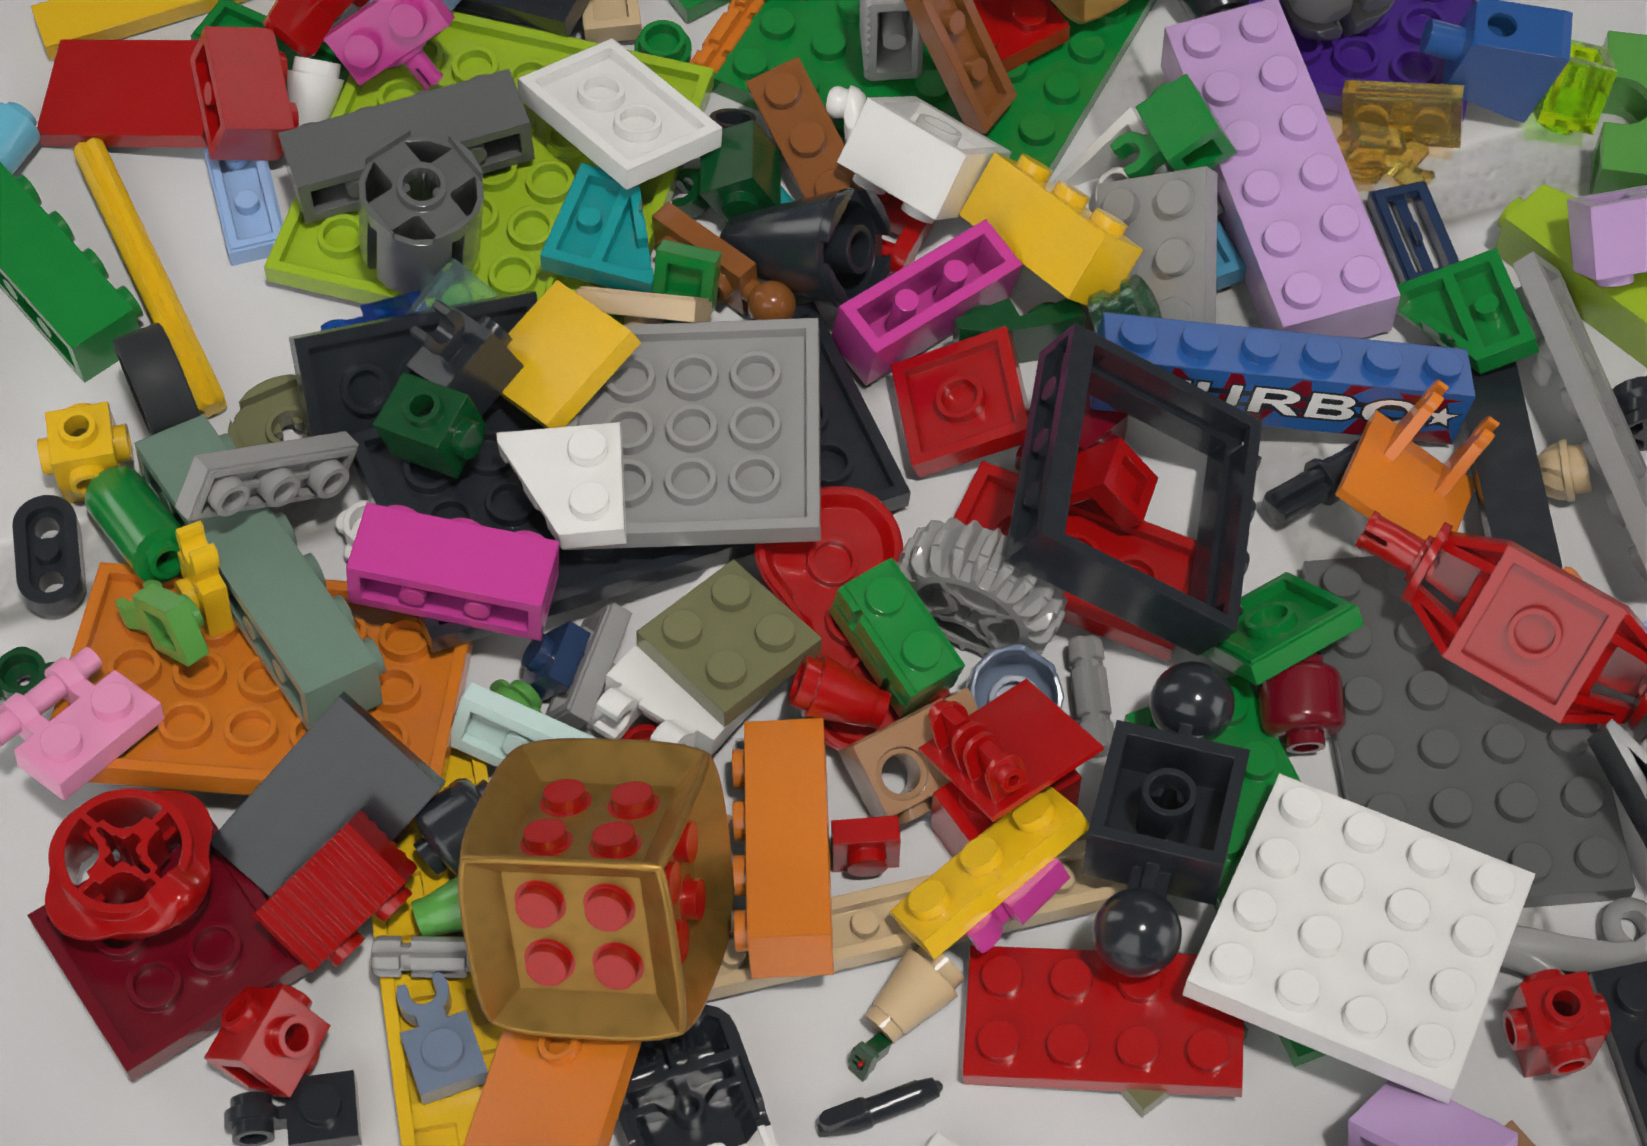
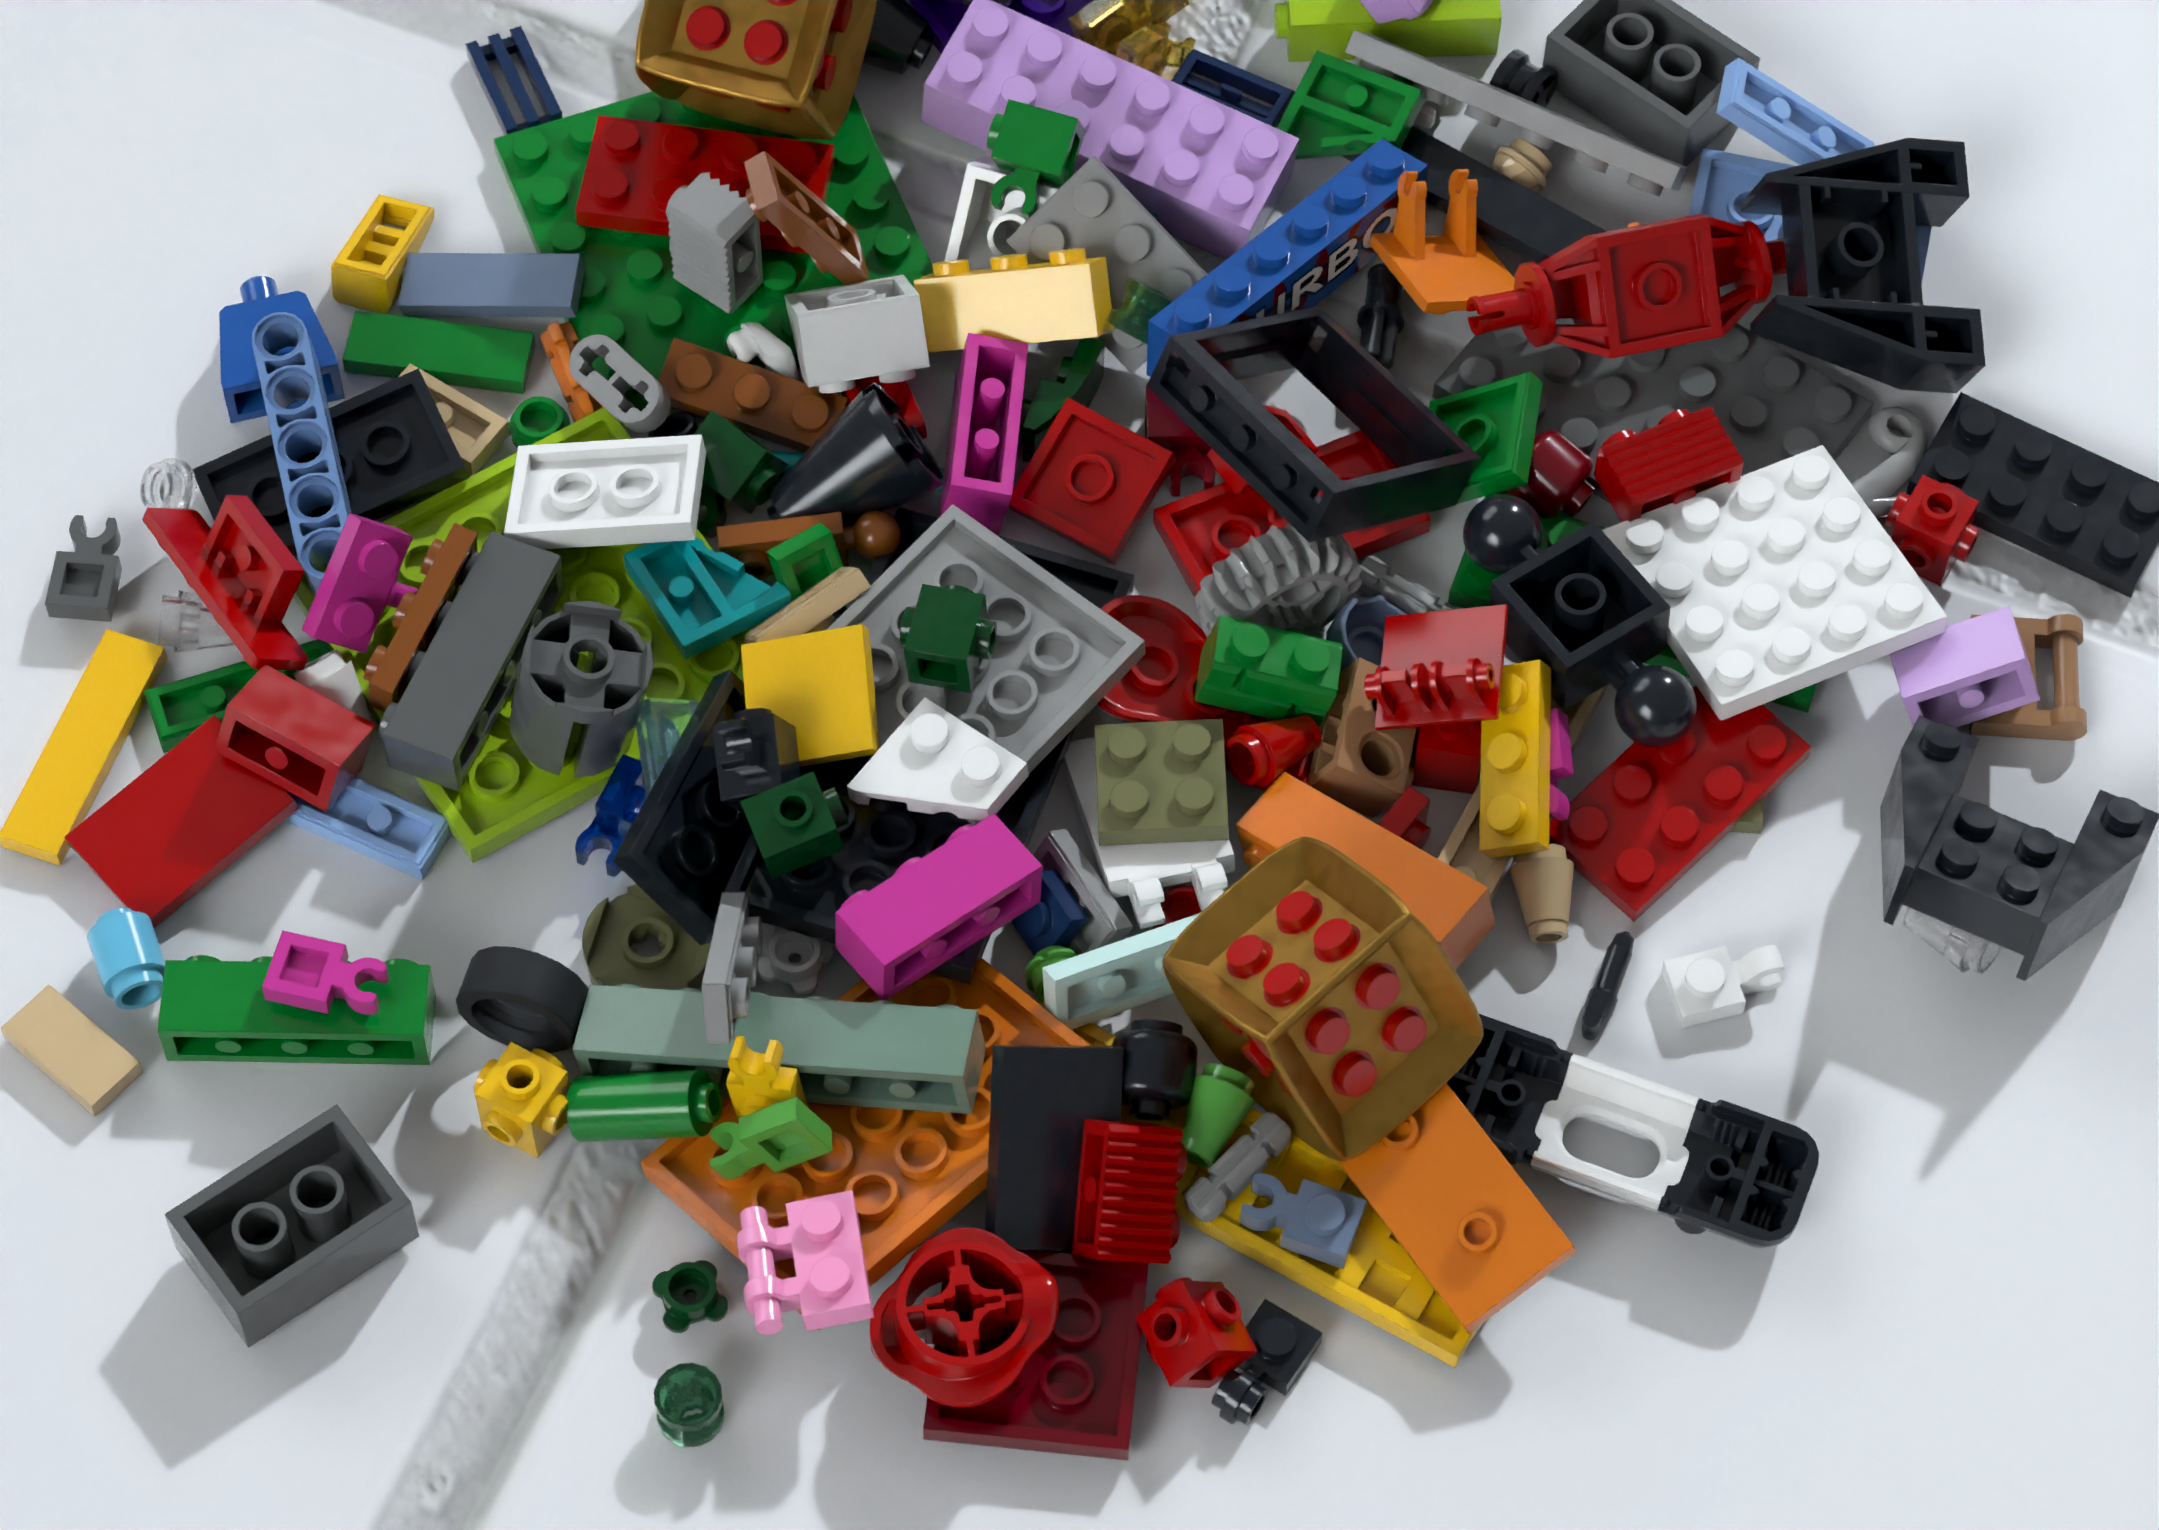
camera: 50 degrees left, 0 degrees up
black plate [12,495,86,616] -> none
yellow axle [73,137,227,419] -> none
dark green piece [848,1032,892,1082] -> none
none -> dark pink plate [262,930,389,1015]
none -> dark orange plate [363,523,478,712]
none -> light grey beam [569,334,671,433]
none -> dark green brick [900,584,997,693]
none -> red brick [1594,407,1744,522]

